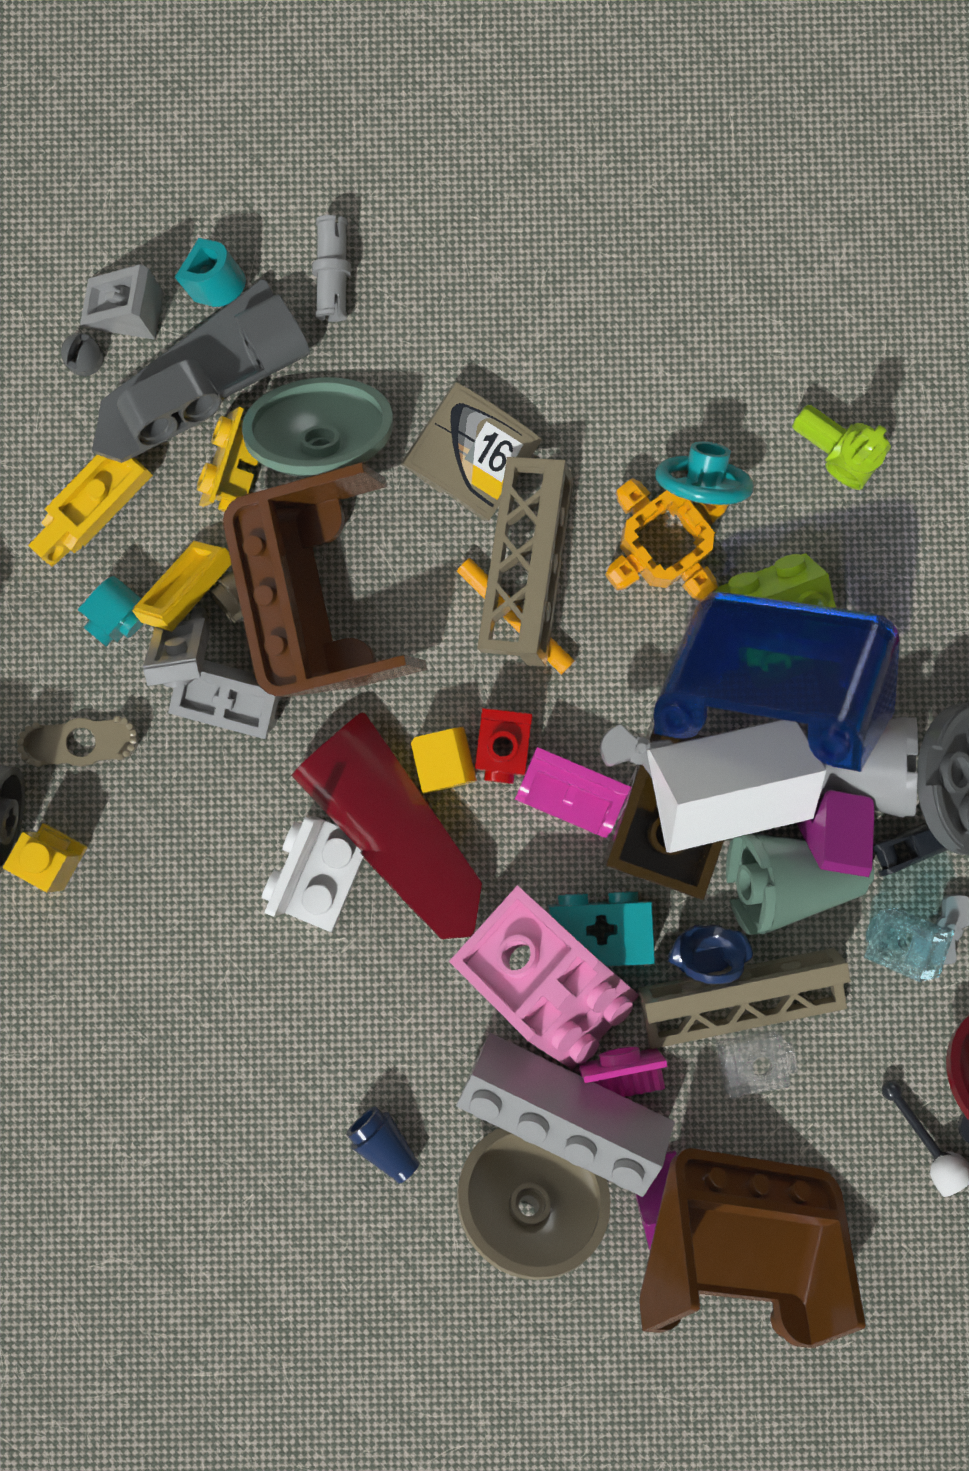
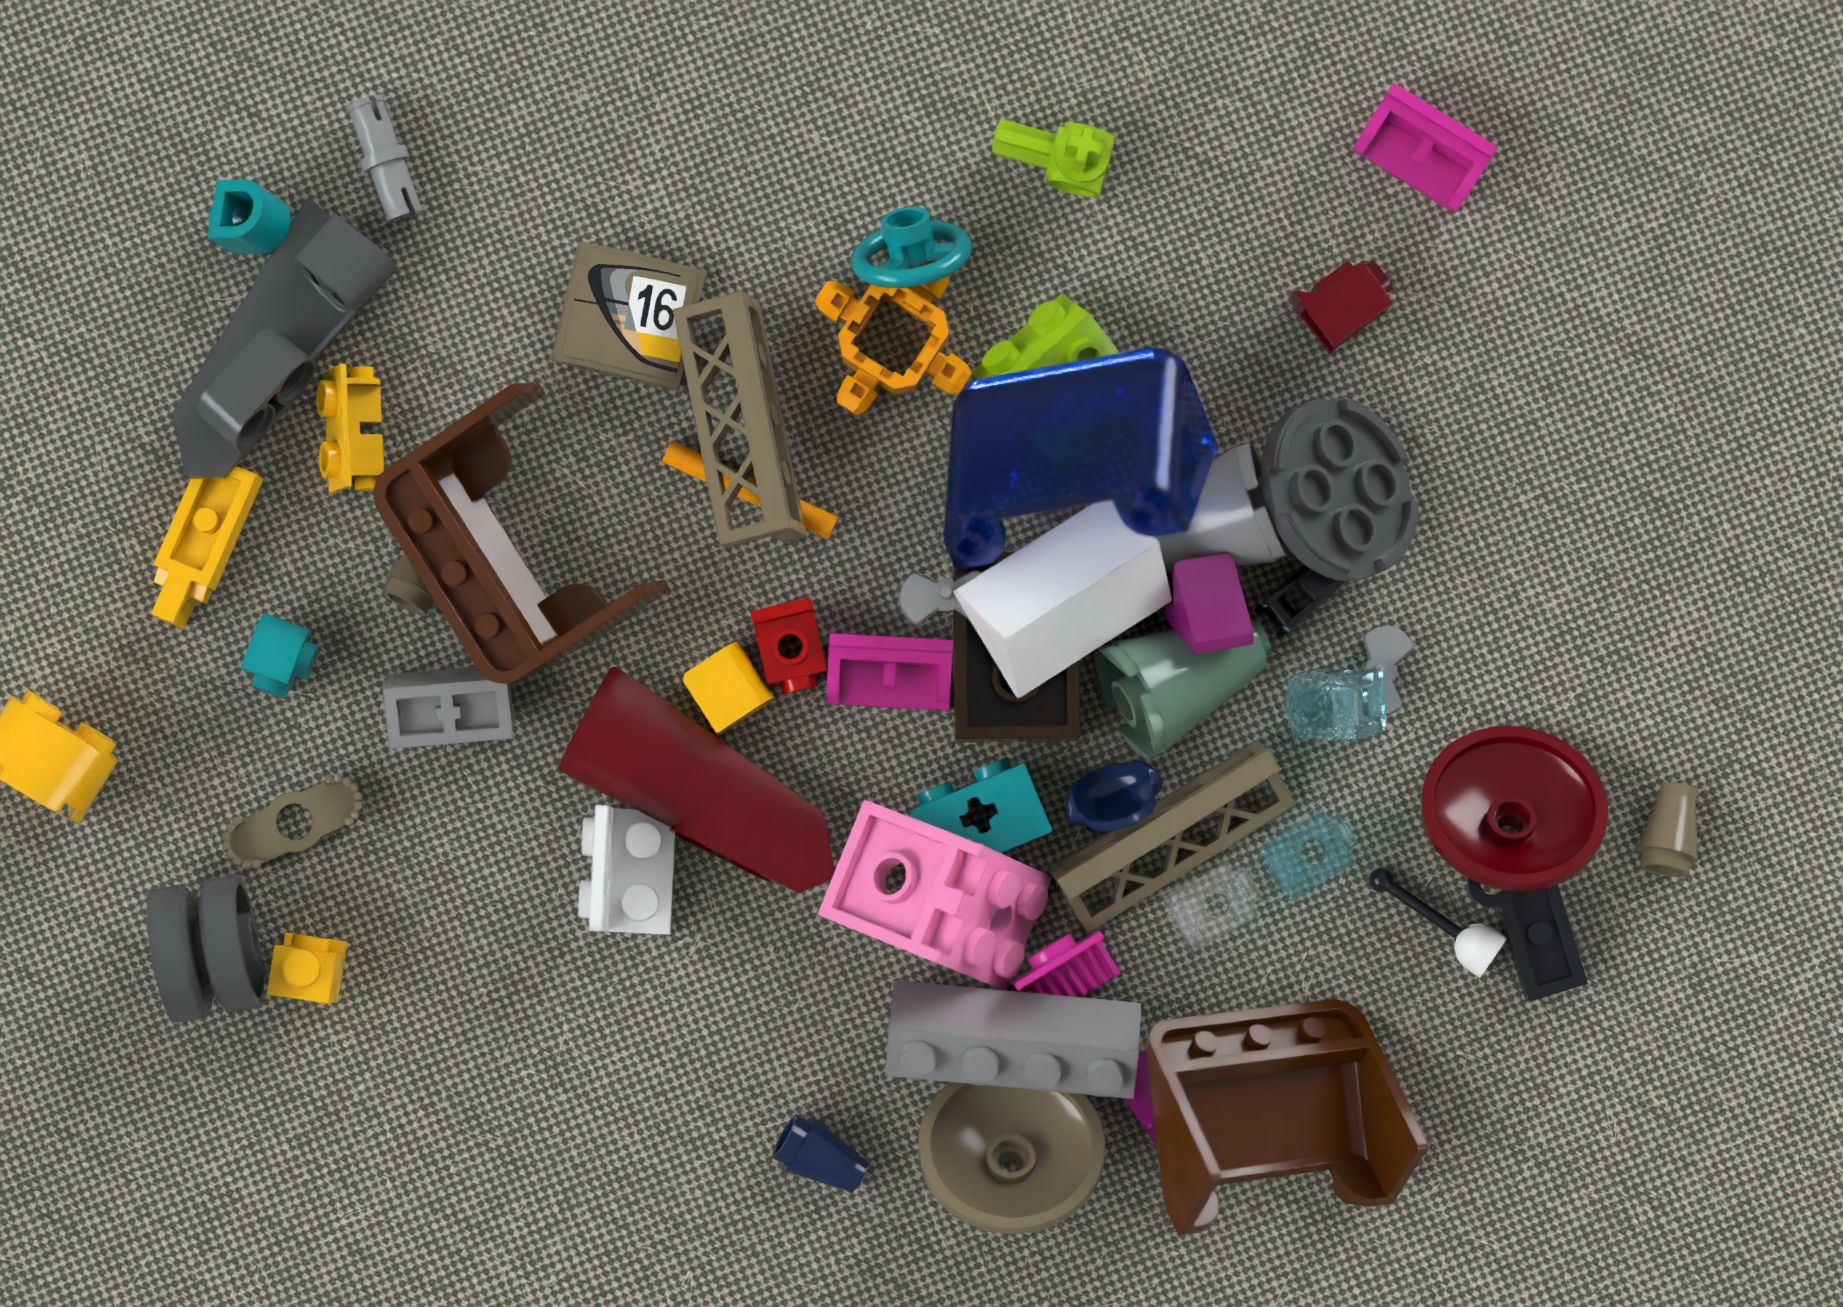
camera: 30 degrees left, 0 degrees up
dark grey hinge [61,333,104,376] -> none
light grey slope [80,264,164,340] -> none
yellow tile [132,541,231,632] -> none
light grey hinge [143,608,210,688] -> none
sand green dish [242,377,393,477] -> none
none -> clear light blue brick [1256,809,1357,901]

